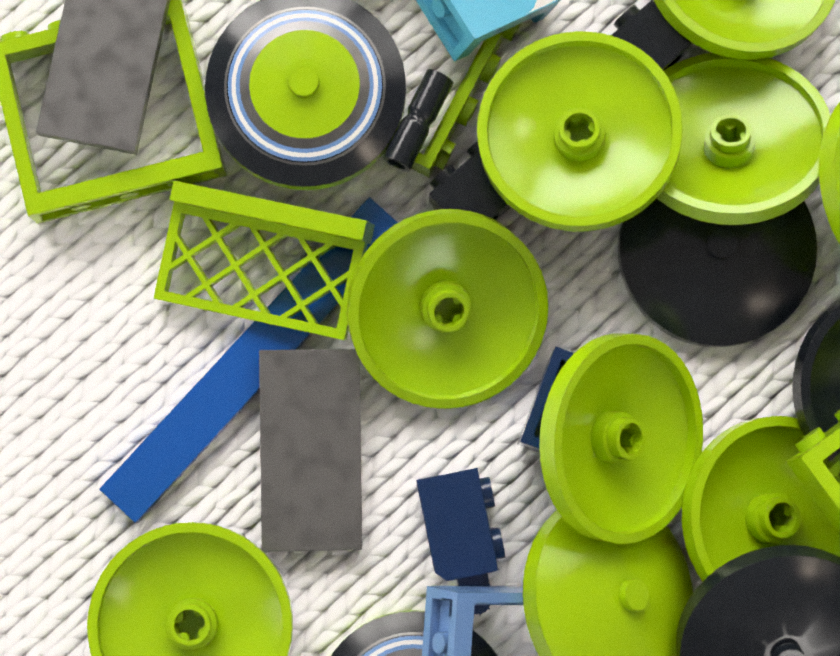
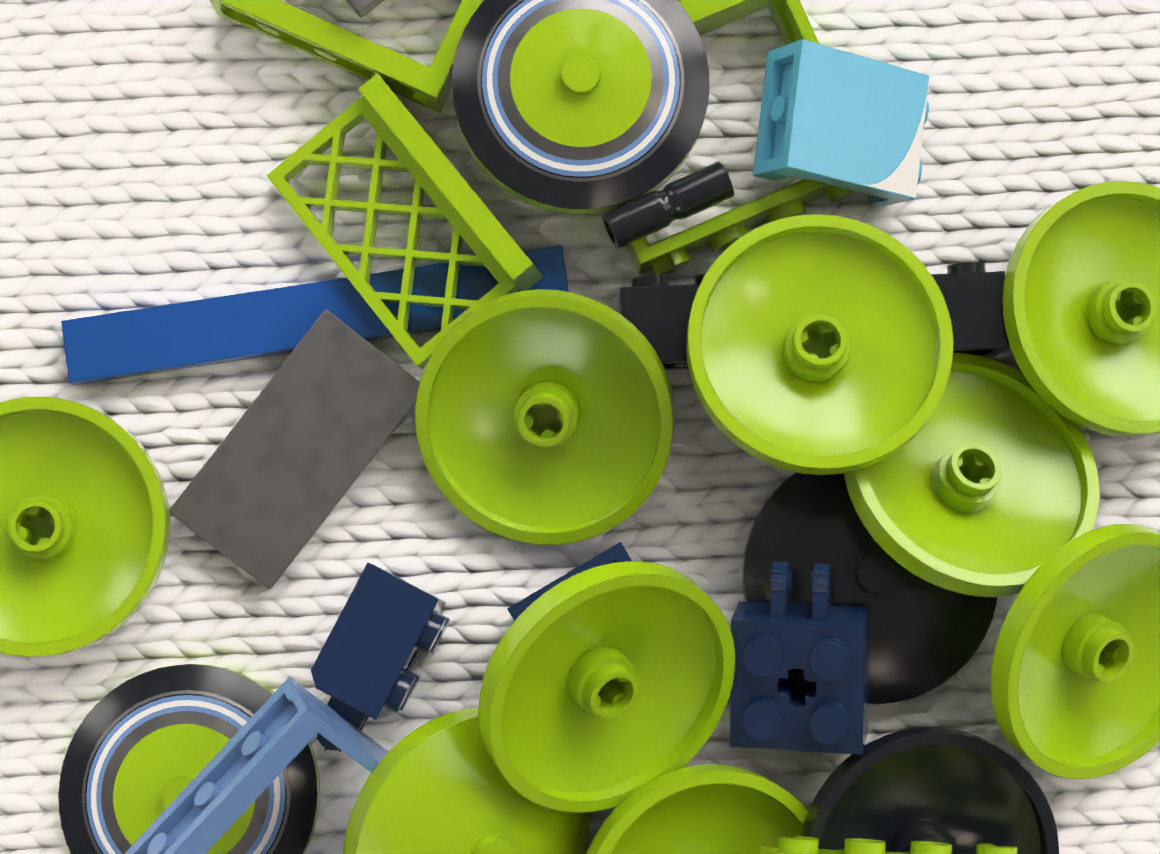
camera: 35 degrees right, 0 degrees up
none -> dark blue hinge [730,562,870,755]

